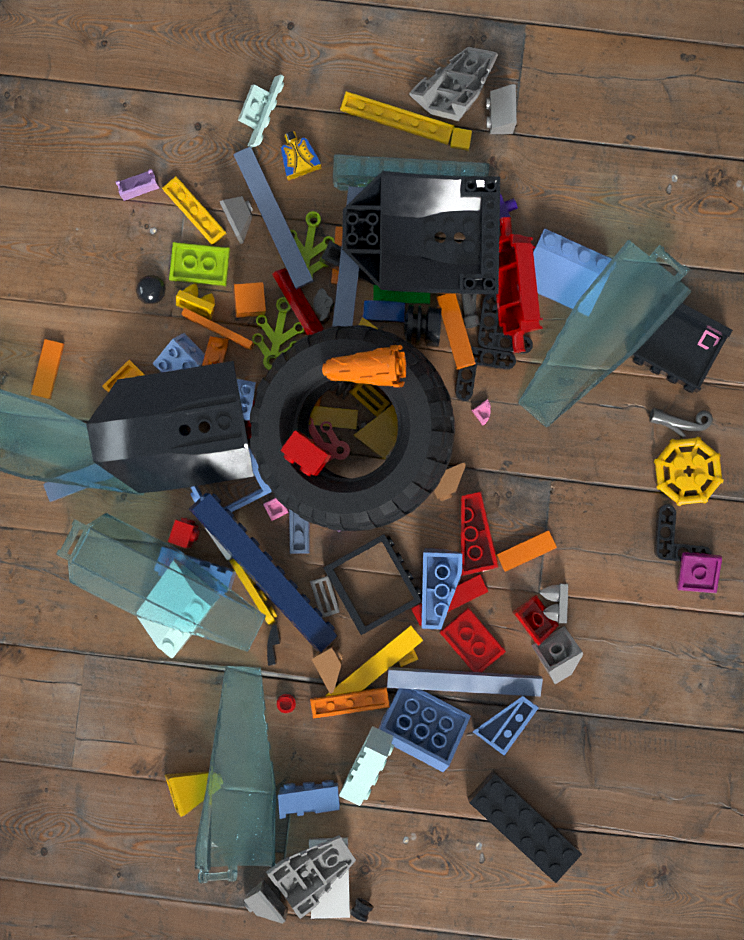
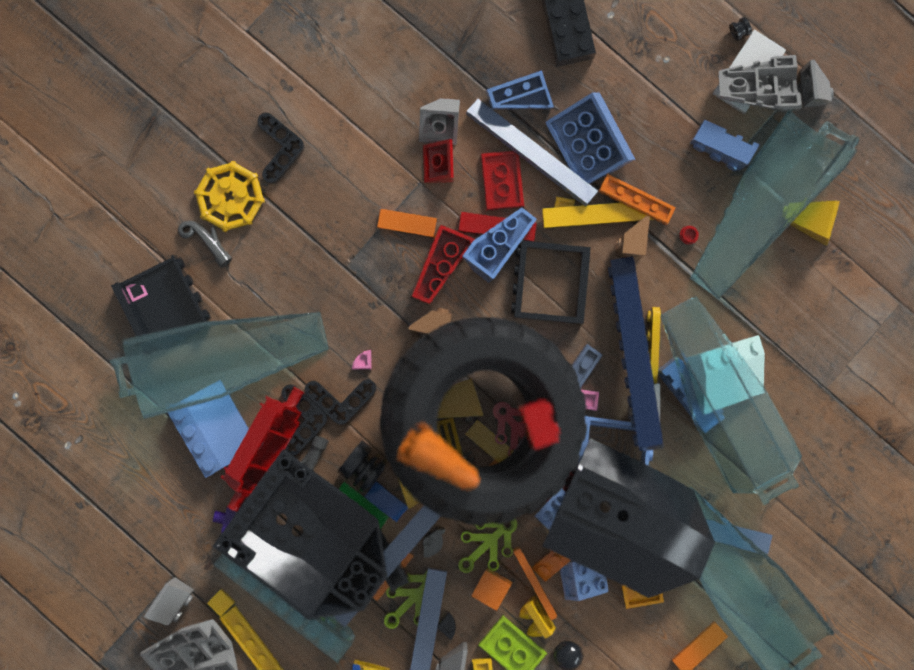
camera: 145 degrees left, 0 degrees up
red brick [168,517,200,548] -> none
black slope [267,623,281,666] -> none
red tile [272,268,324,335] -> none
light grey tile [310,576,340,618] -> none
light aqua wedge [339,726,394,806] -> none
orange tile [437,294,476,370] -> none
light grey tile [540,583,568,623] -> none
magenta tile [677,552,722,593] -> none
none -> black tile [437,612,456,640]

